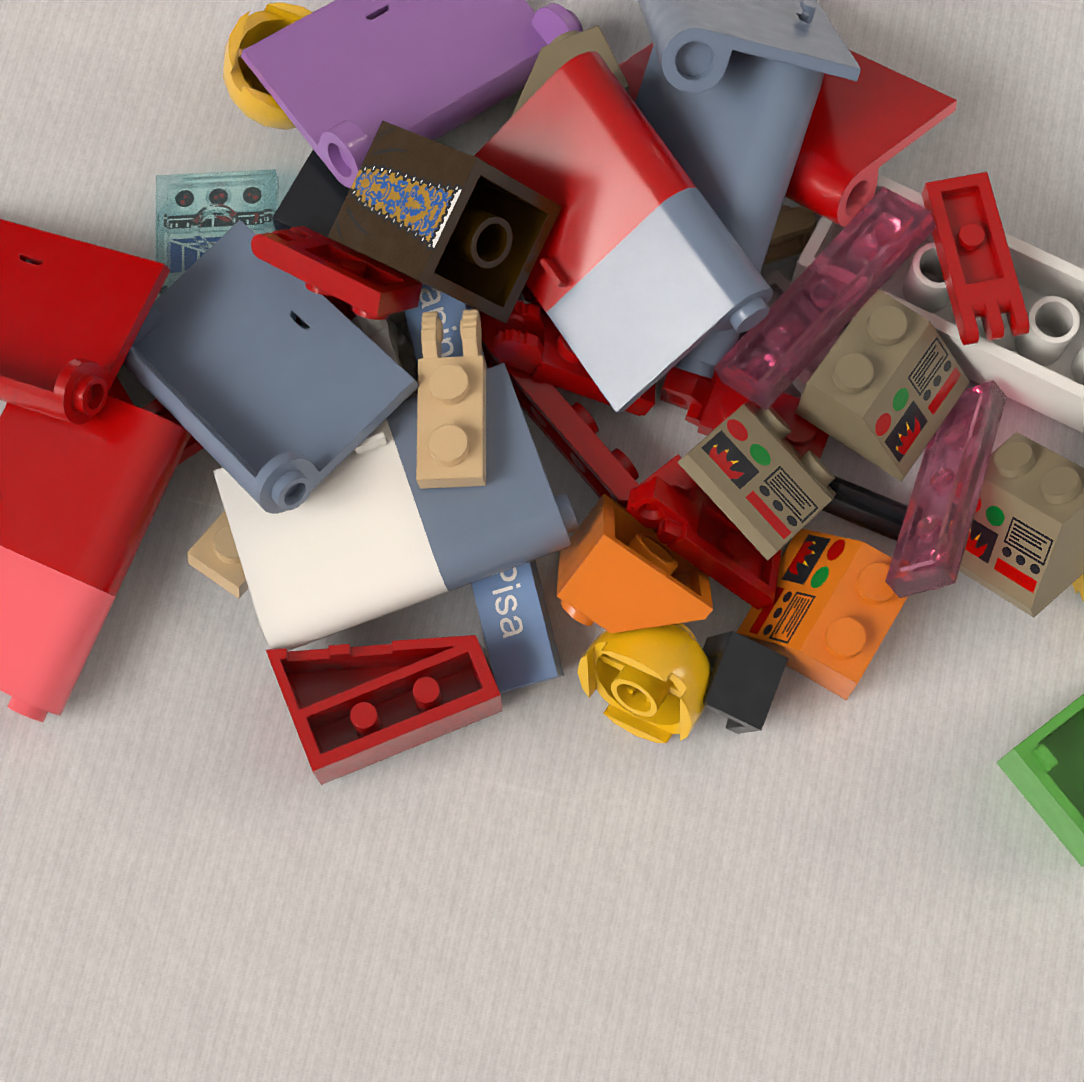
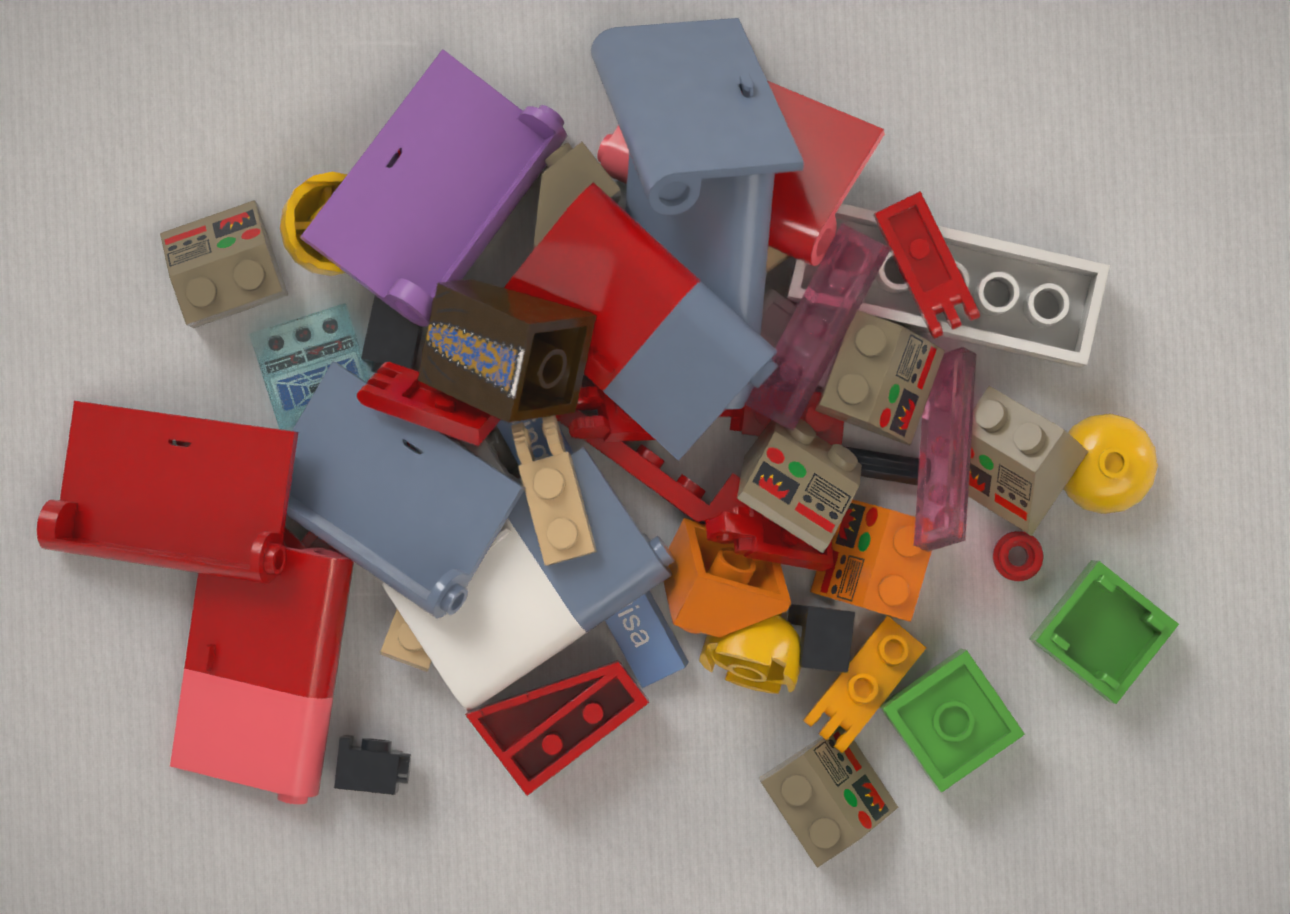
camera: 20 degrees left, 15 degrees up
none -> dark tan slope [160,200,288,328]
none -> black brick [334,735,411,795]
none -> dark tan slope [759,726,899,868]
none -> light orange hinge [803,616,926,753]
none -> bright green container [880,648,1025,793]
none -> red plate [992,531,1044,581]

